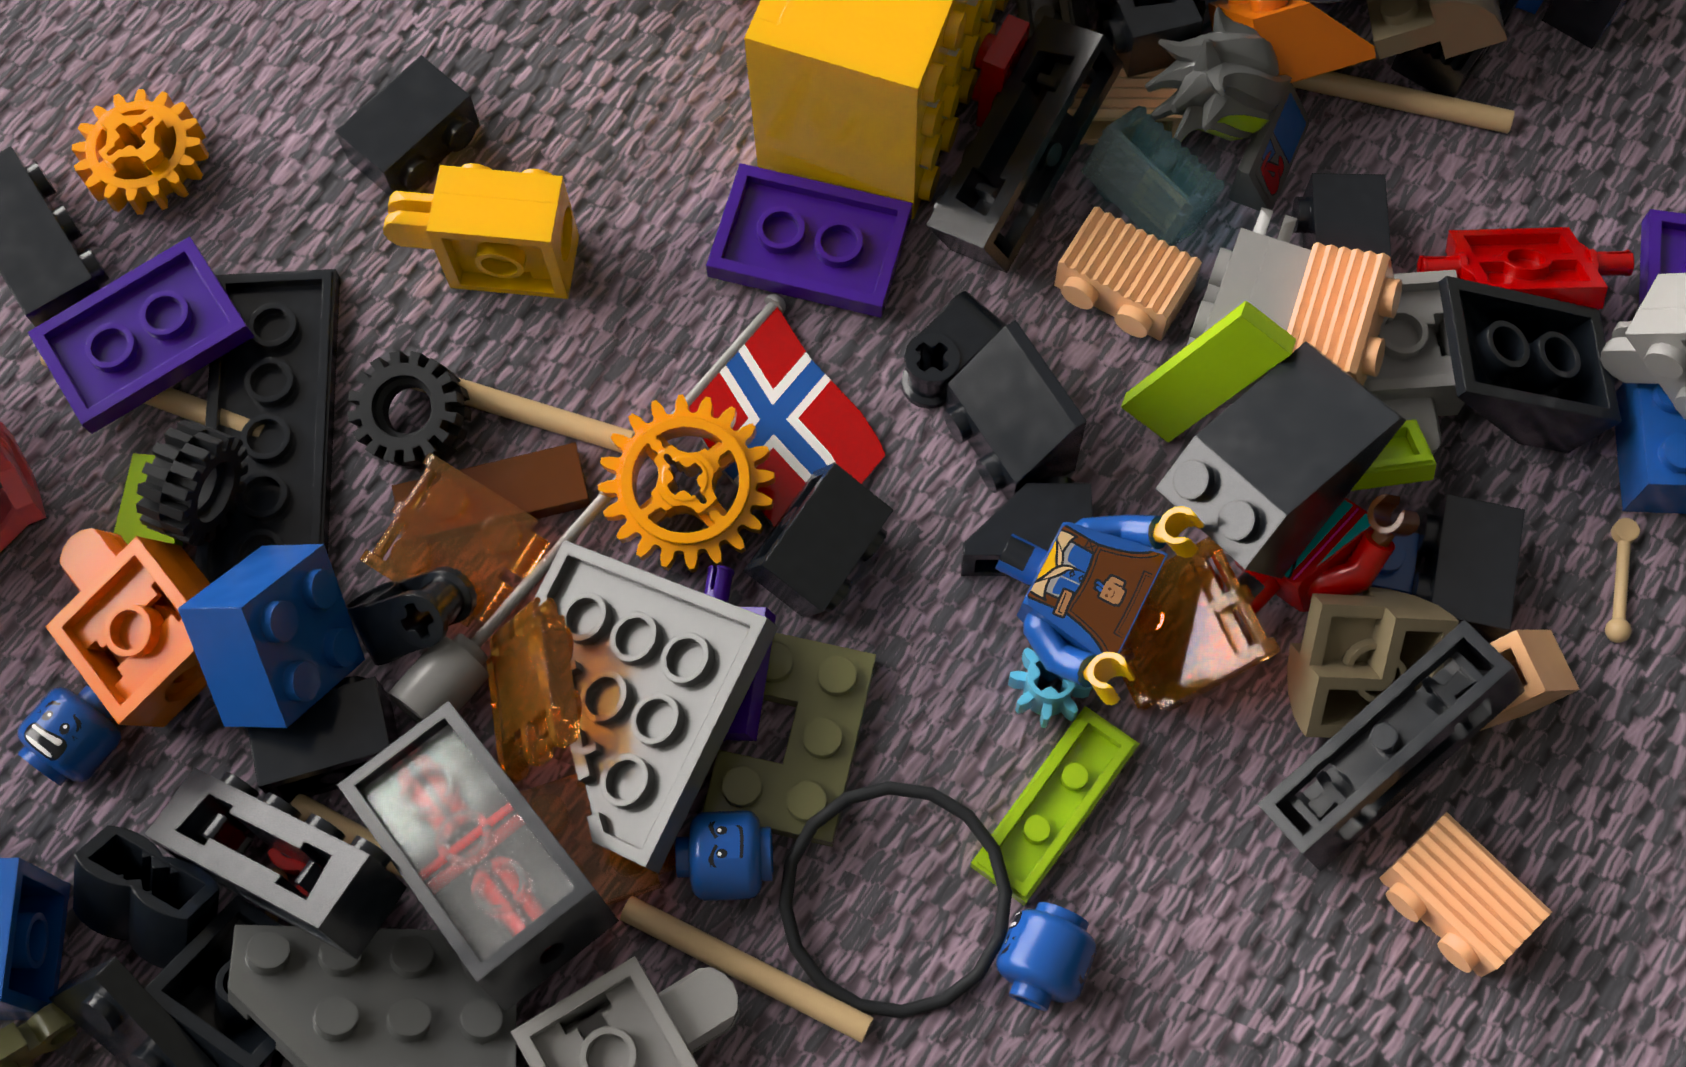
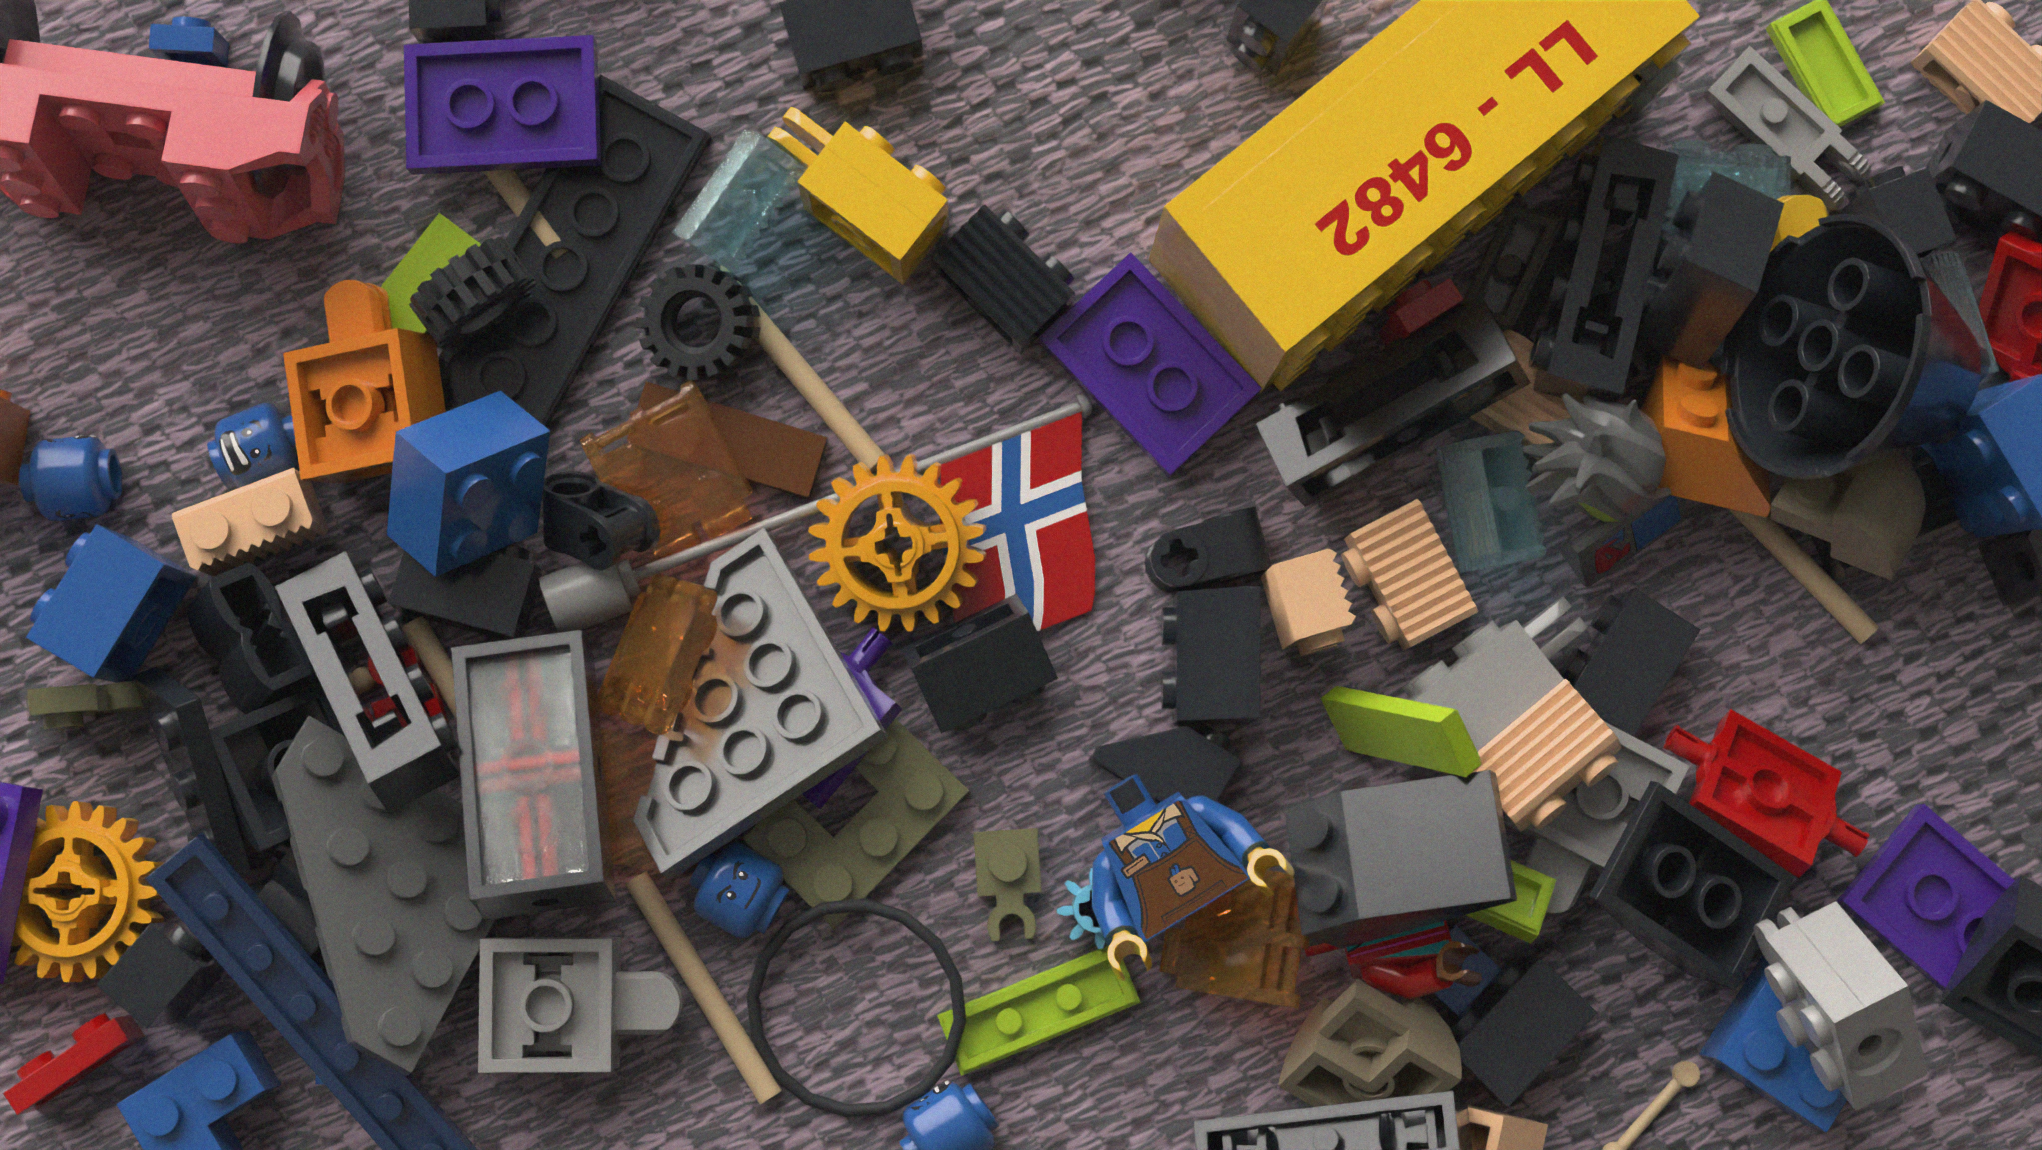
camera: 20 degrees right, 15 degrees up
none -> light nougat brick [172,468,328,577]
none -> clear light blue brick [672,129,804,271]
none -> black brick [931,205,1075,355]
none -> olive plate [973,828,1042,941]
none -> light nougat brick [1261,549,1356,656]

